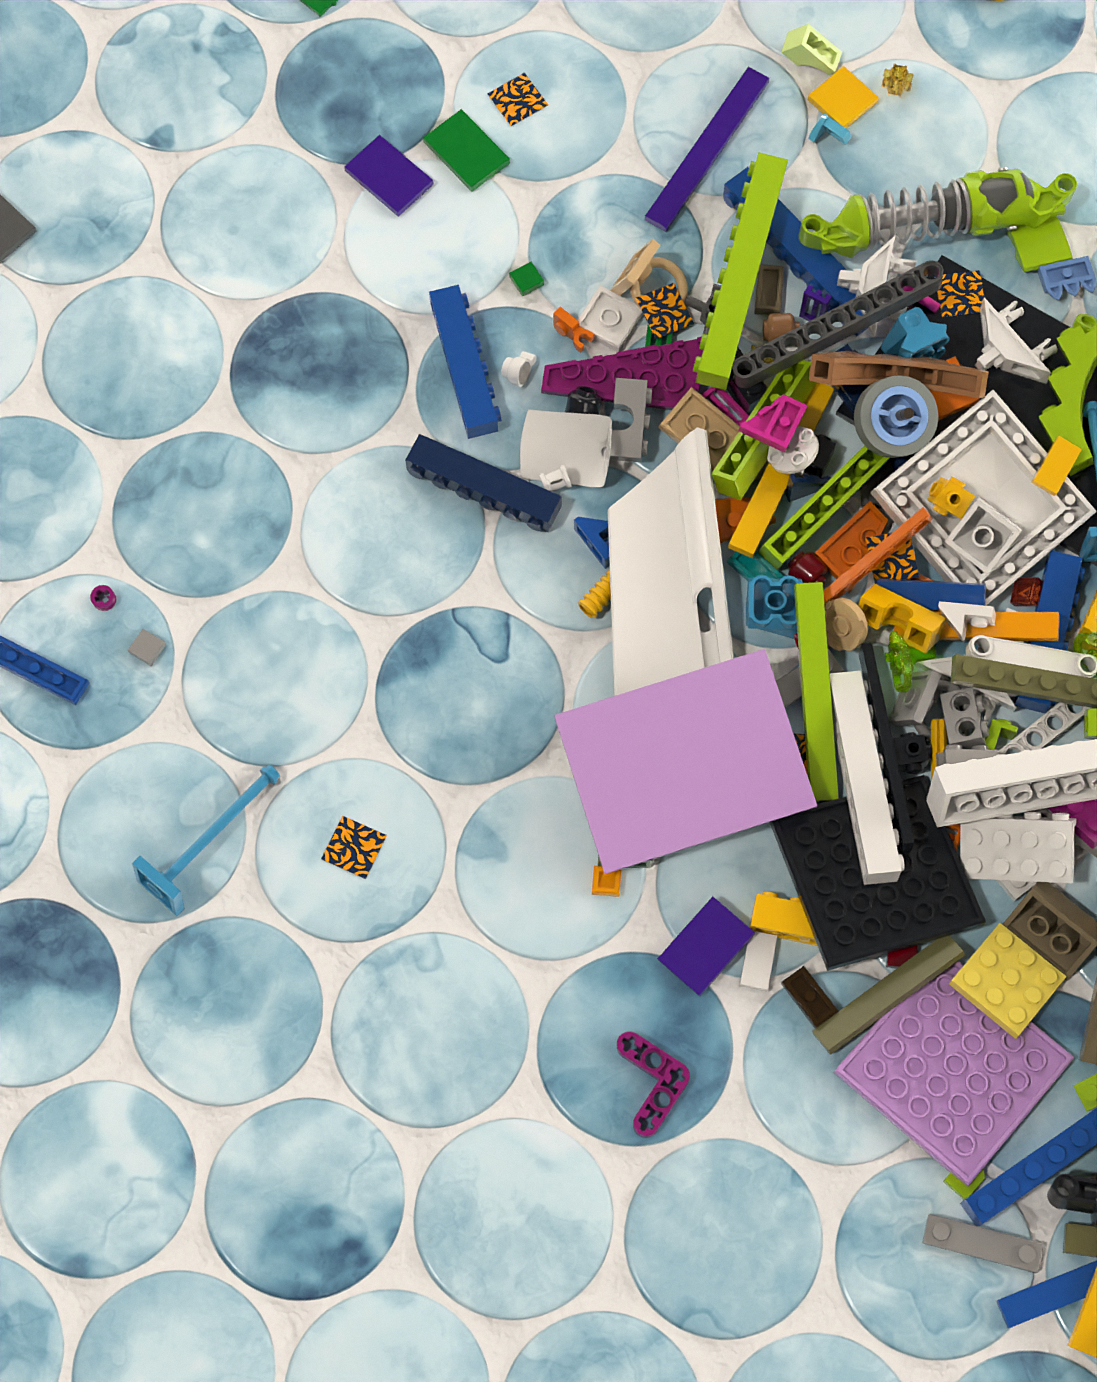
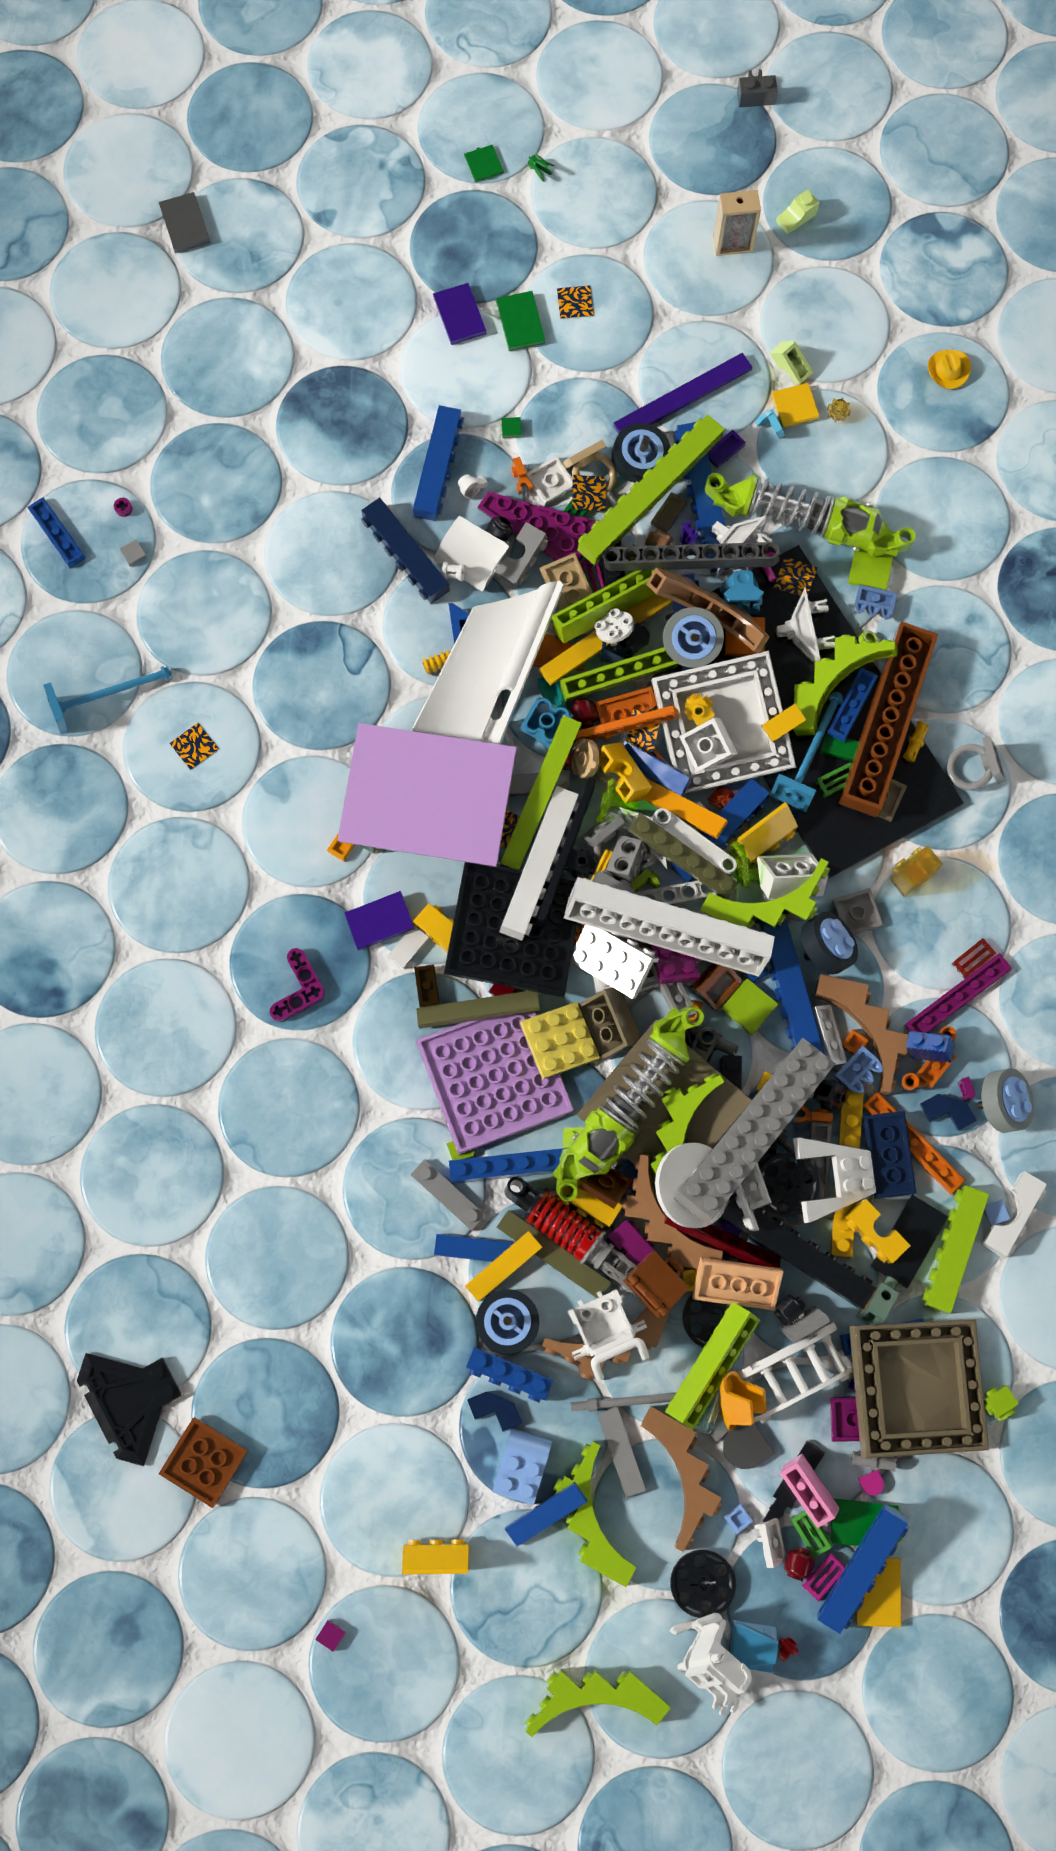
camera: 25 degrees right, 5 degrees up
dark pink wing [738,394,808,453] -> none
white slope [938,601,996,642] -> none
none -> wheel [611,423,671,483]
none -> dark purple tile [707,429,746,469]

